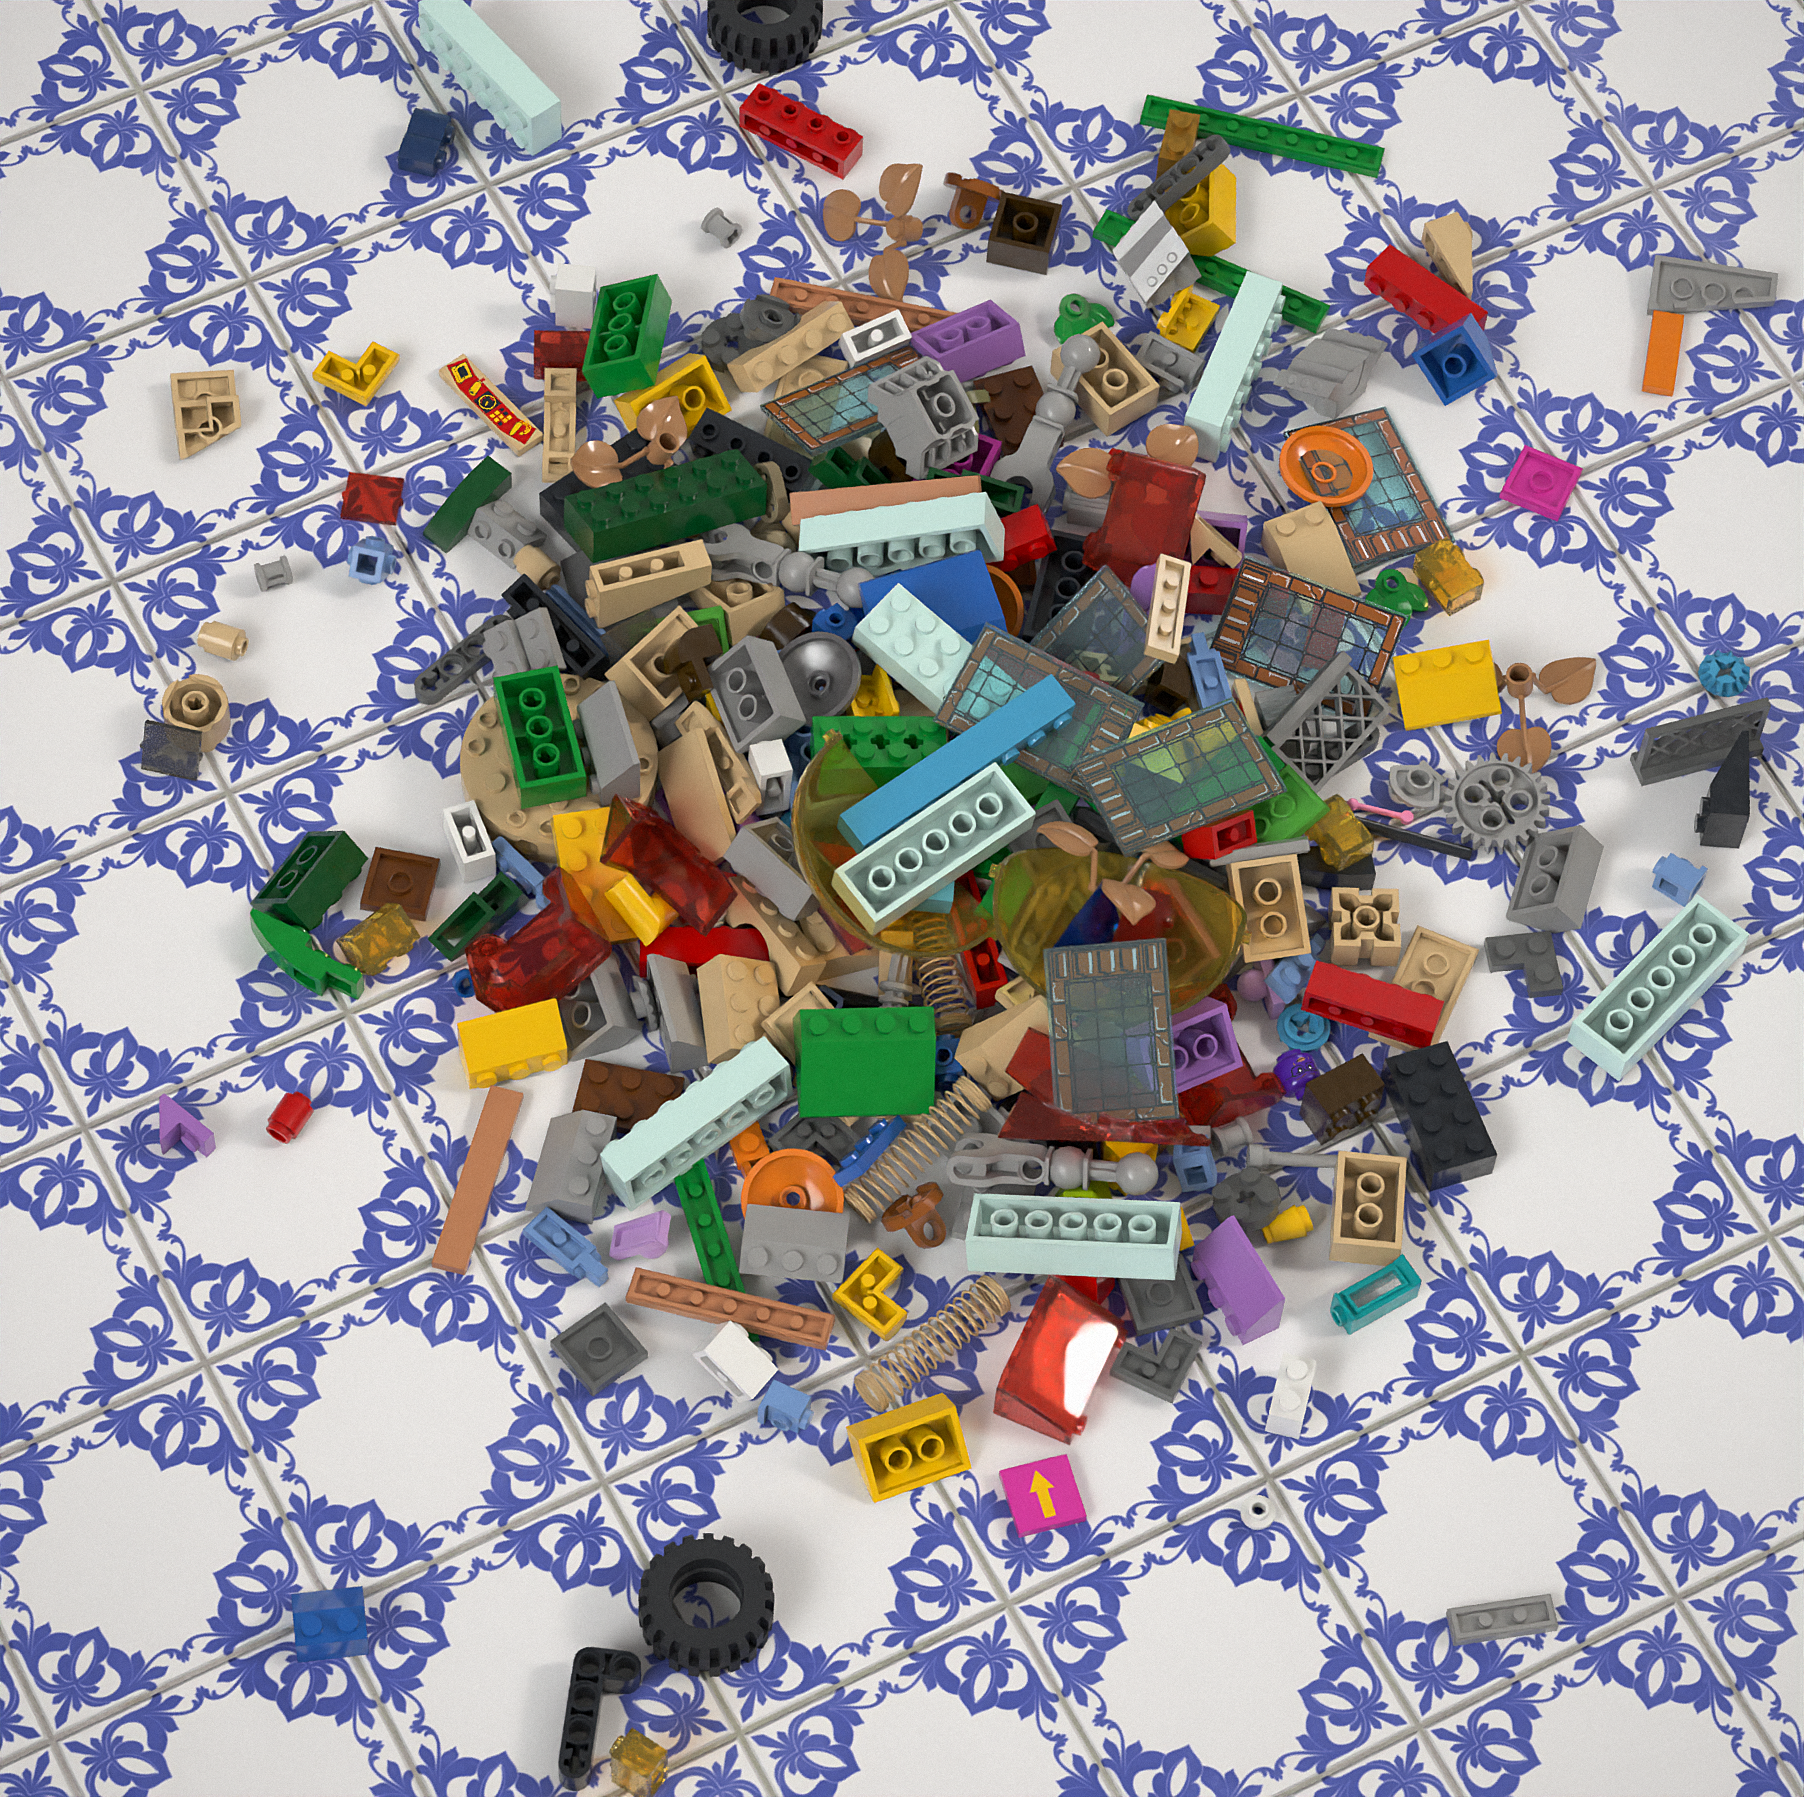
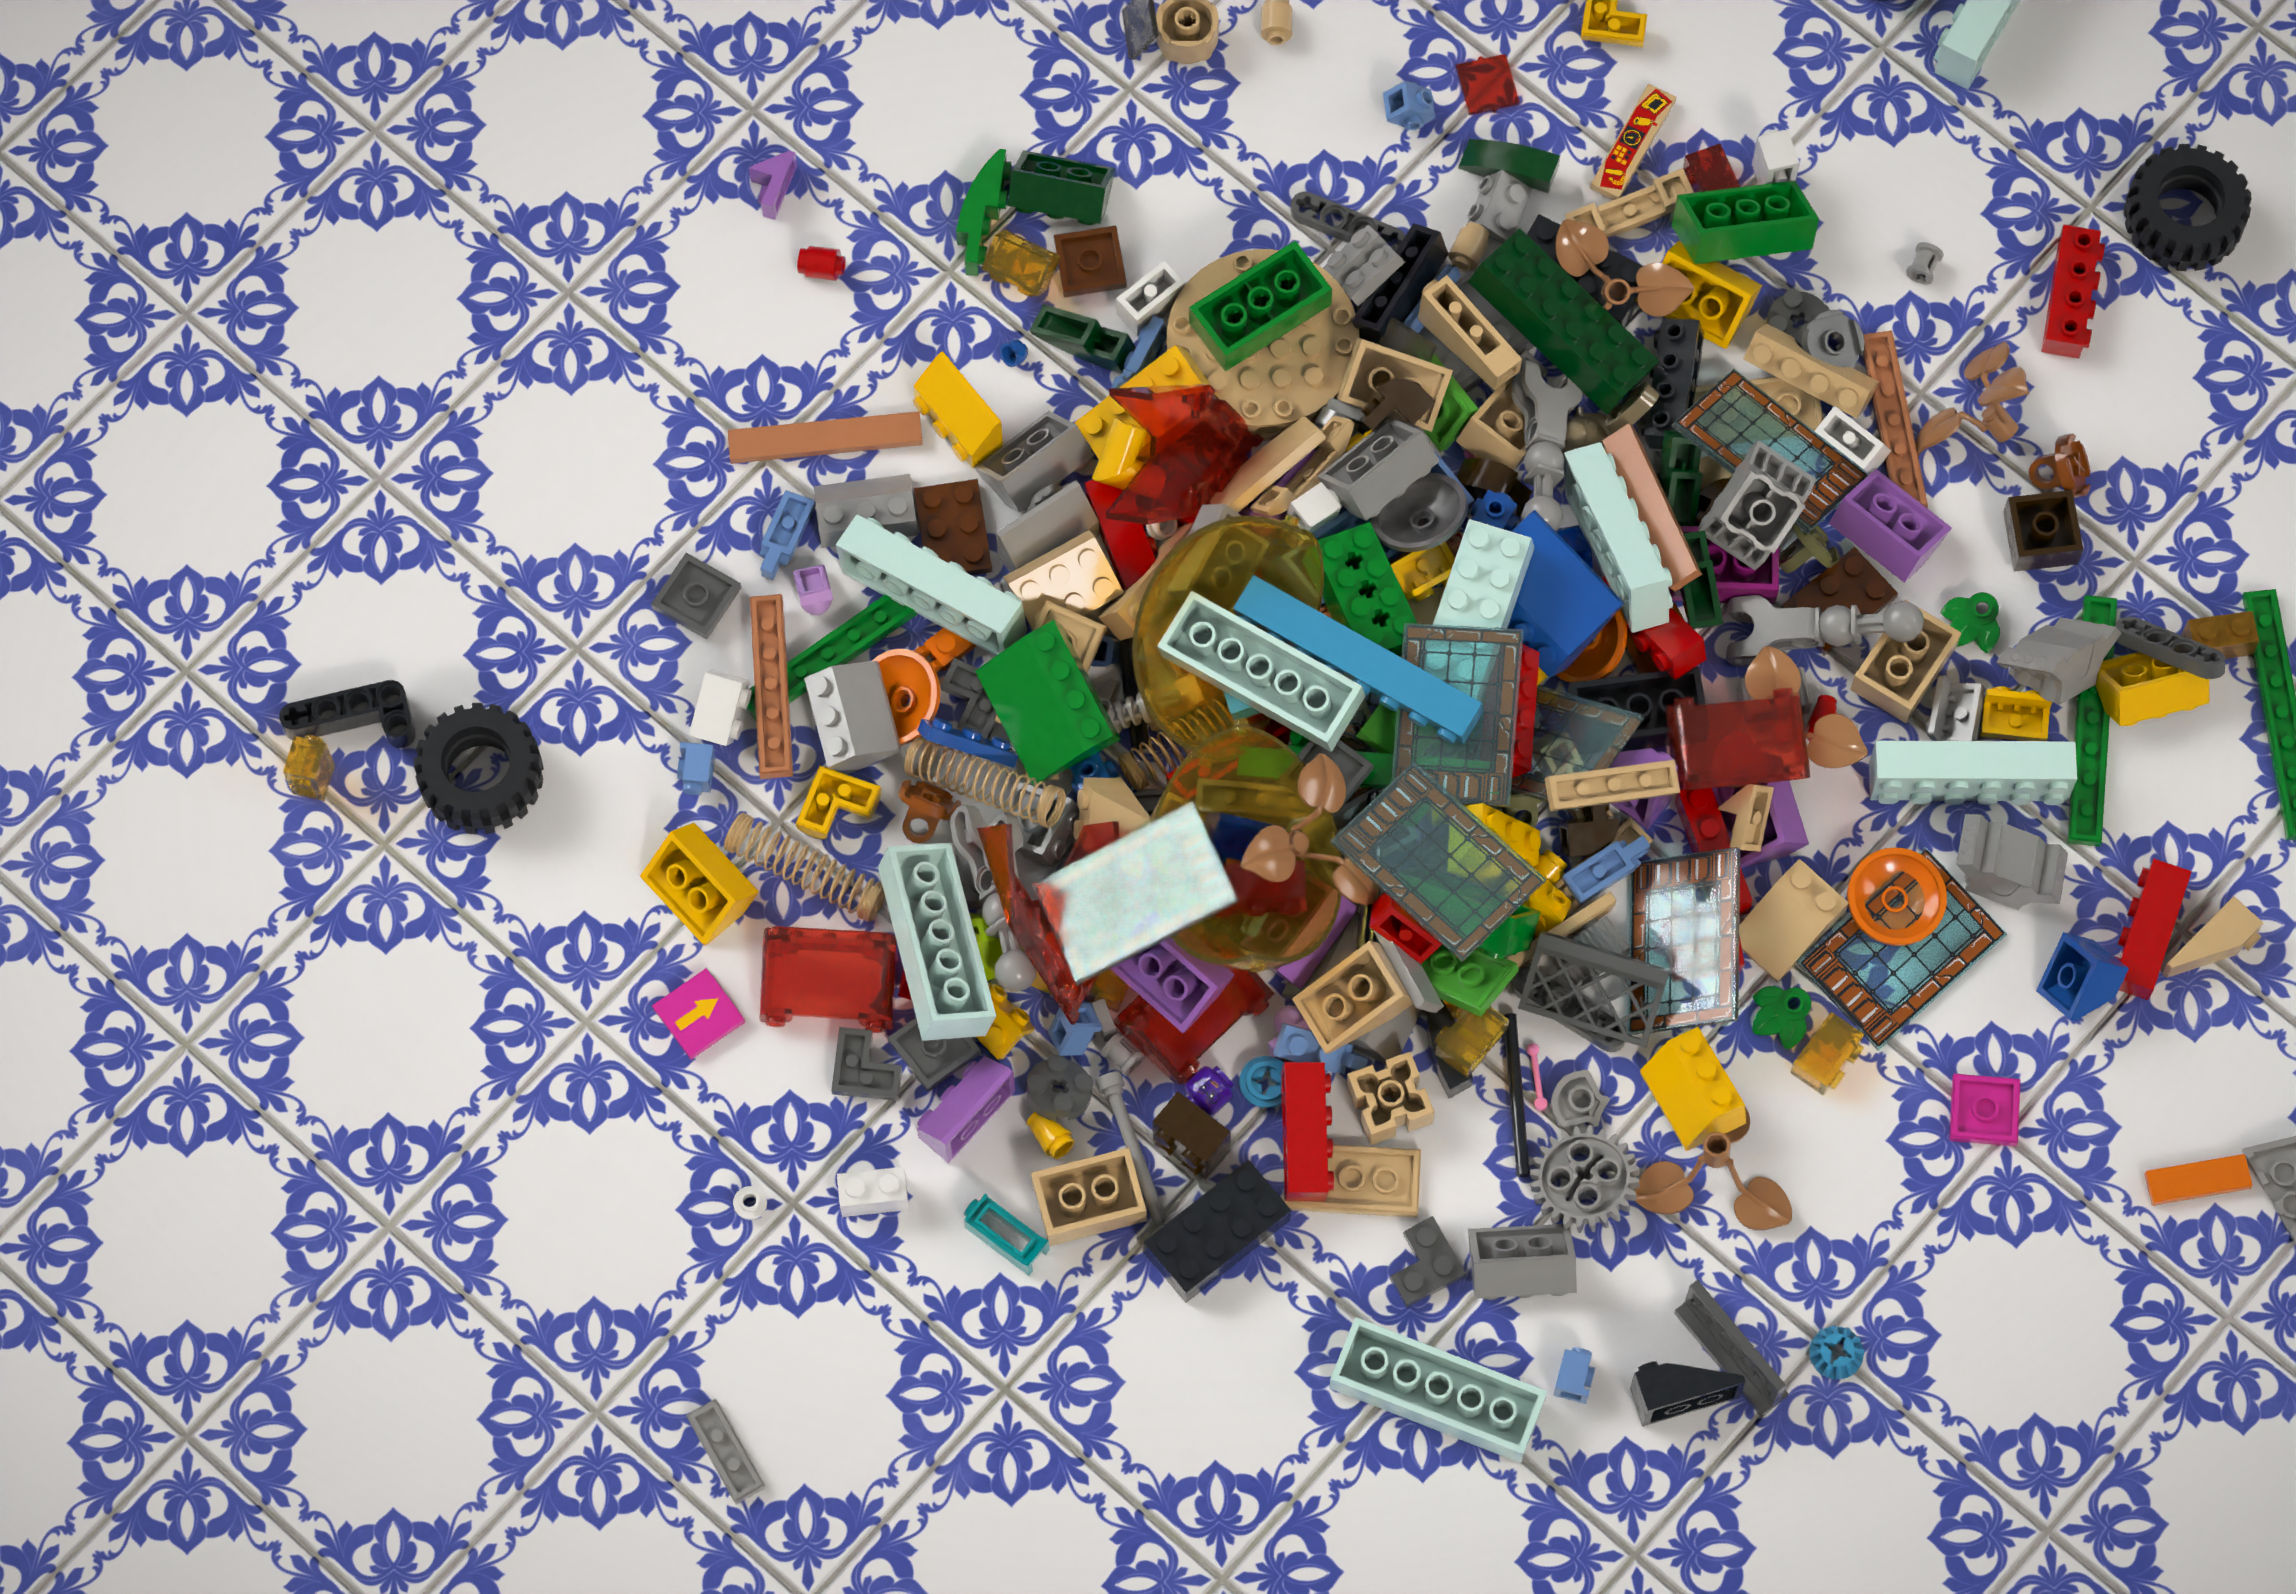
camera: 75 degrees right, 10 degrees up
light grey bush [254,555,293,592] -> none
blue slope [291,1586,369,1663] -> none
clear red windscreen [465,866,612,1013] -> none
light grey slope [572,680,640,806] -> none

